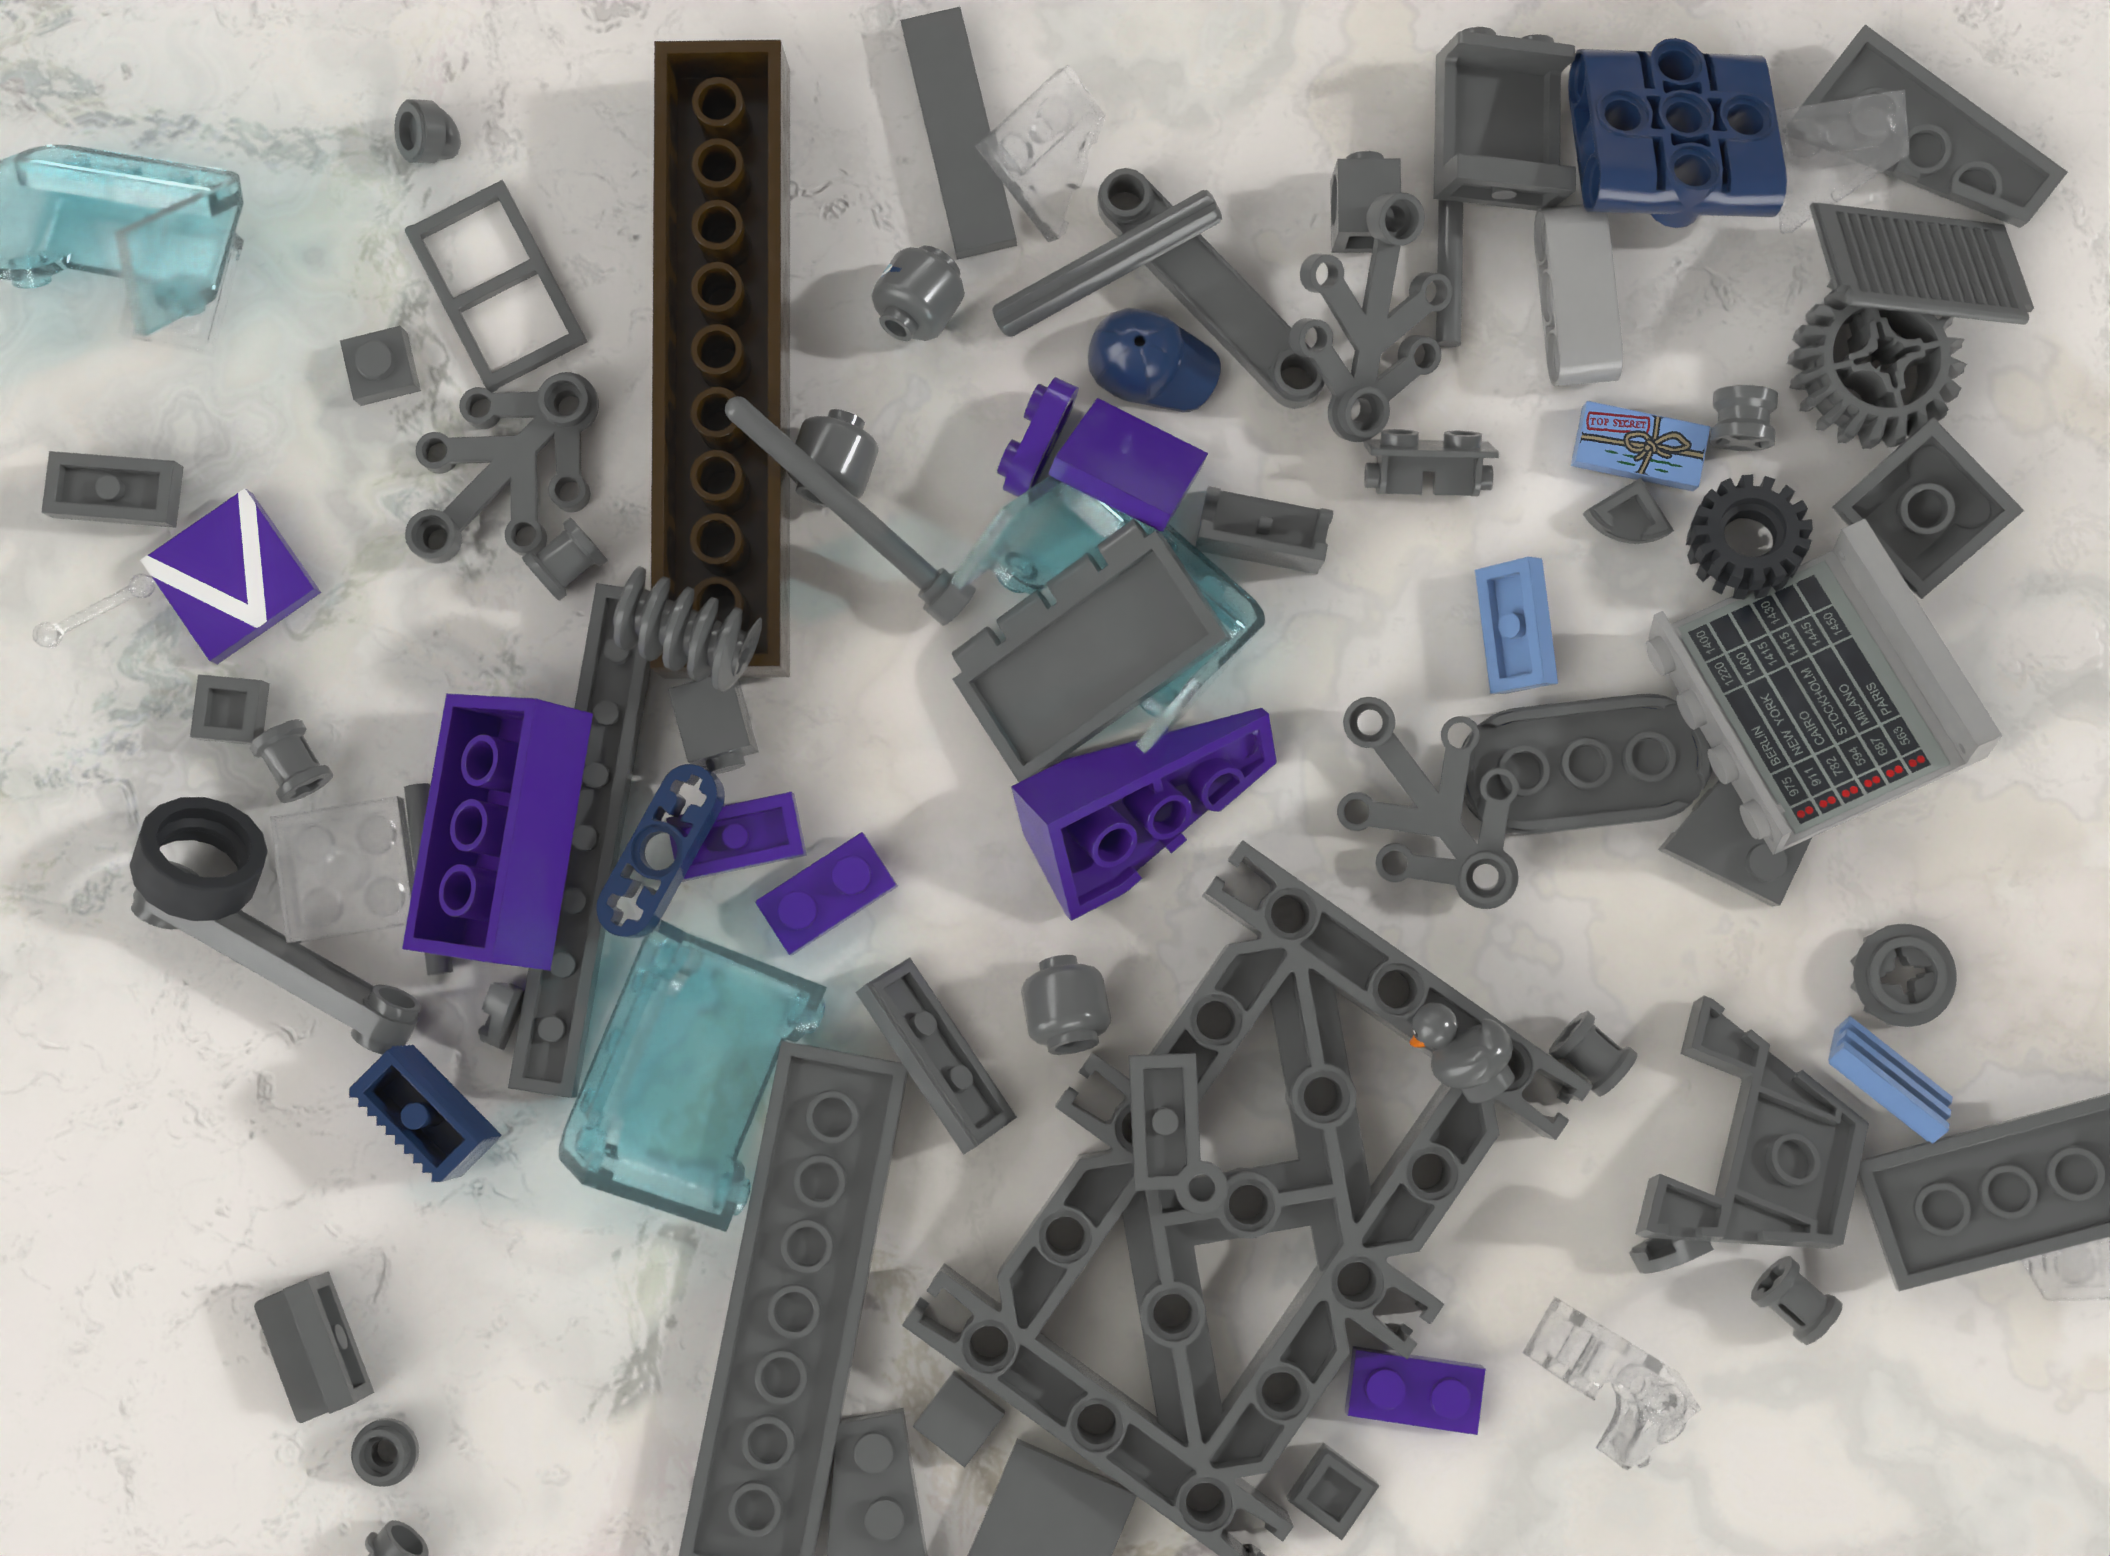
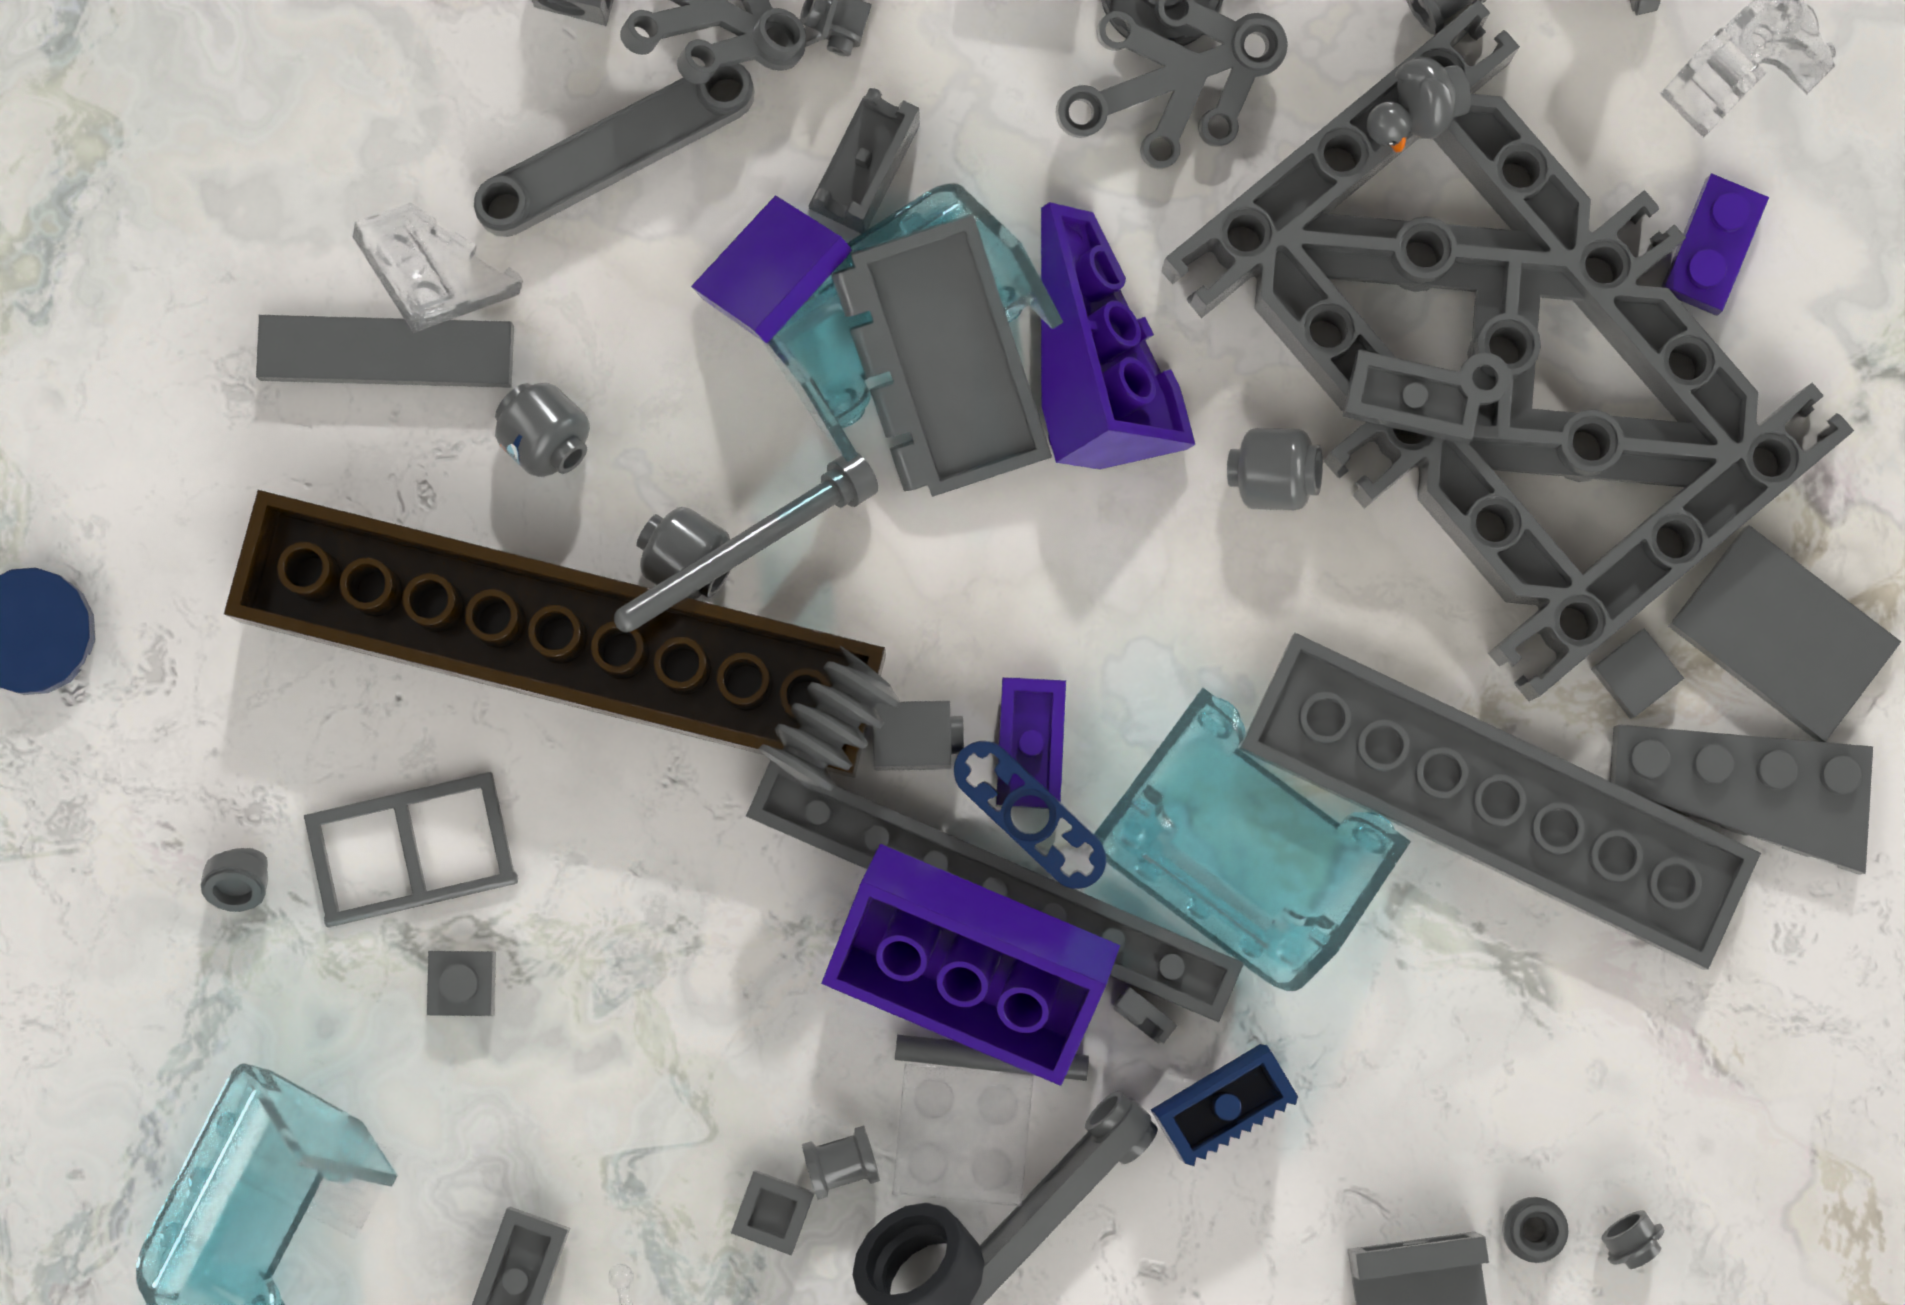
camera: 80 degrees left, 0 degrees up
dark purple tile [140,488,321,665] -> none
dark grey plant [405,372,599,564] -> none
dark grey bush [522,517,608,601] -> none
dark purple plate [755,832,898,956] -> none
dark grey tile [855,957,1017,1155] -> none
dark grey axle [992,190,1222,337] -> none
dark purple plate [997,377,1079,501] -> none
dark blue cap [1088,308,1221,412] -> none
dark grey tile [1286,1442,1379,1540] -> none

